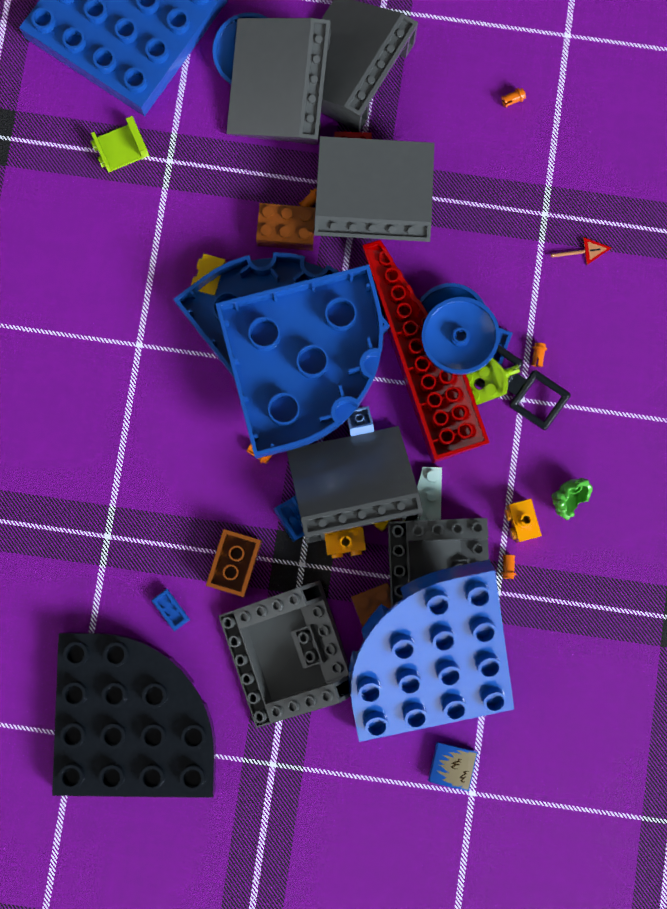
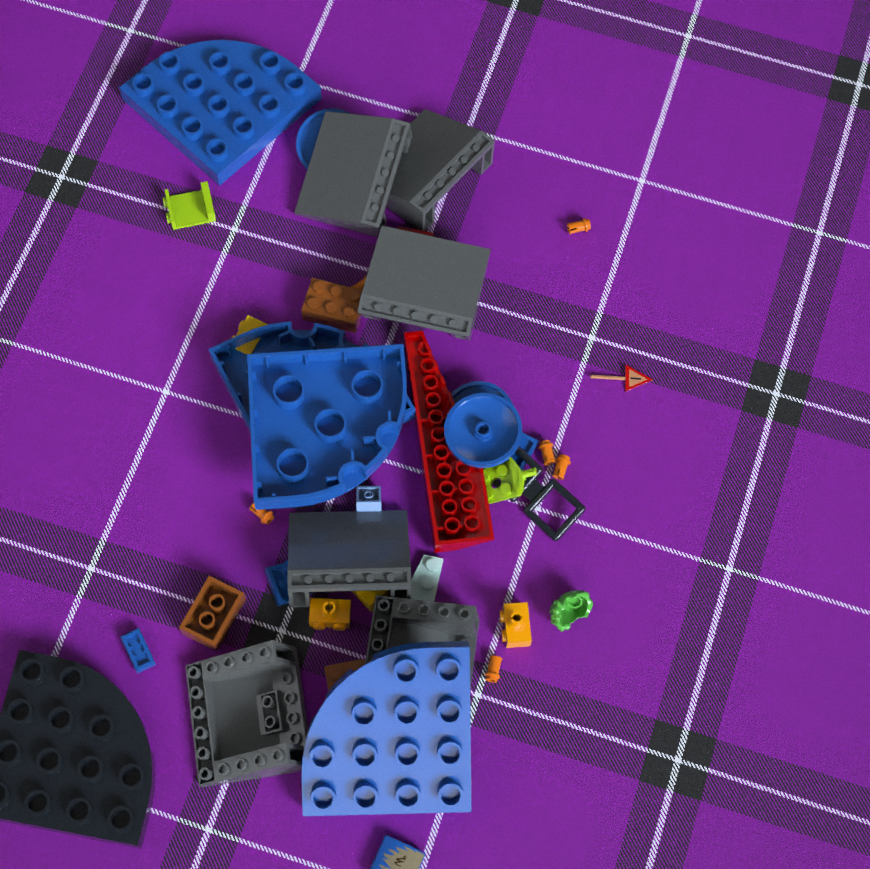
camera: 10 degrees right, 15 degrees down
none -> orange pin [538,440,556,466]

